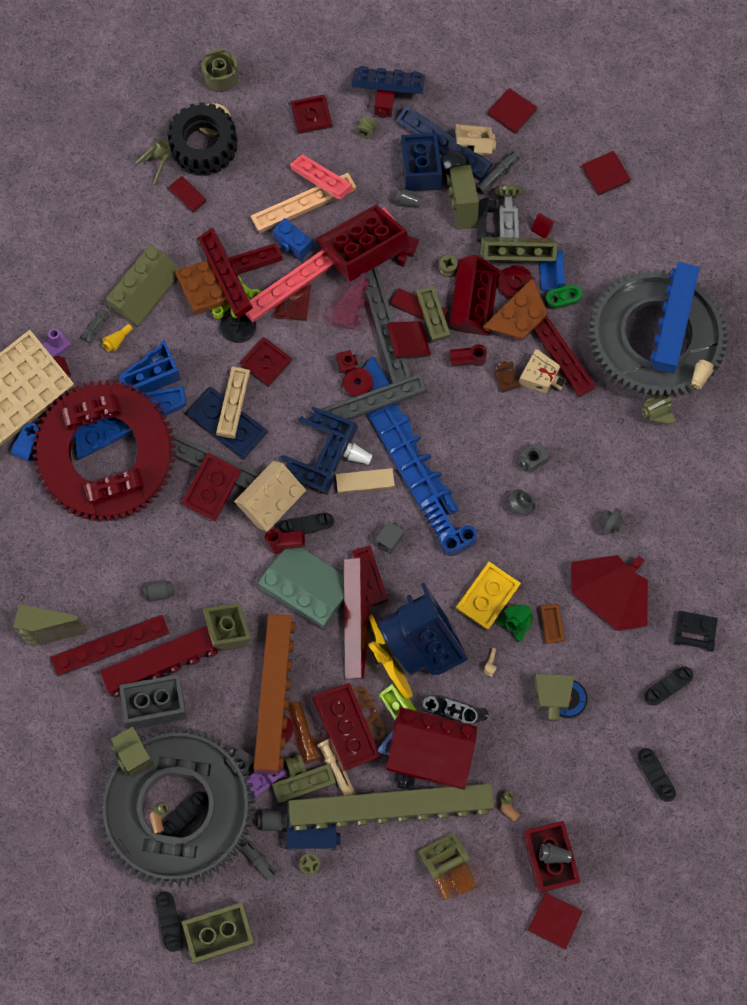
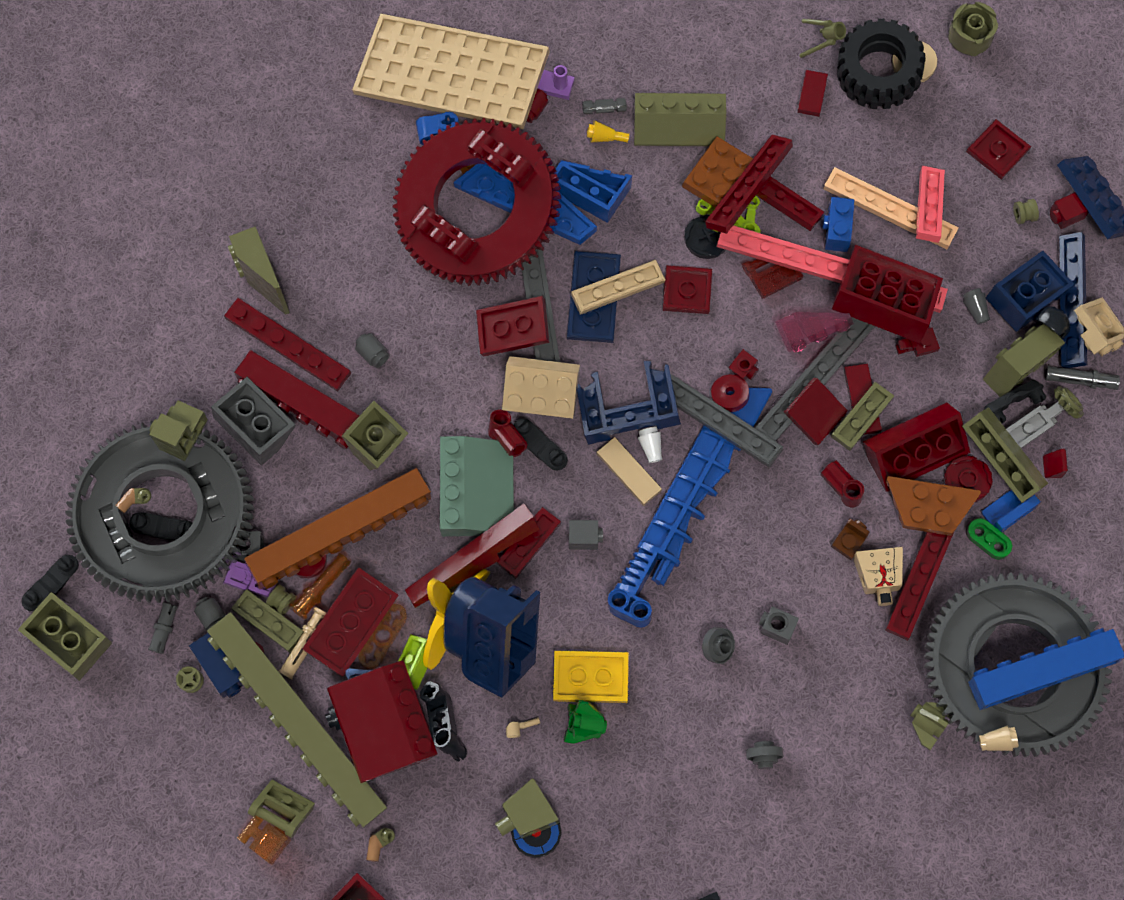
camera: 60 degrees right, 0 degrees up
olive wheel [439,255,458,277] -> none
dark orange tile [539,603,565,644] -> none
dark red panel [571,555,648,631] -> none

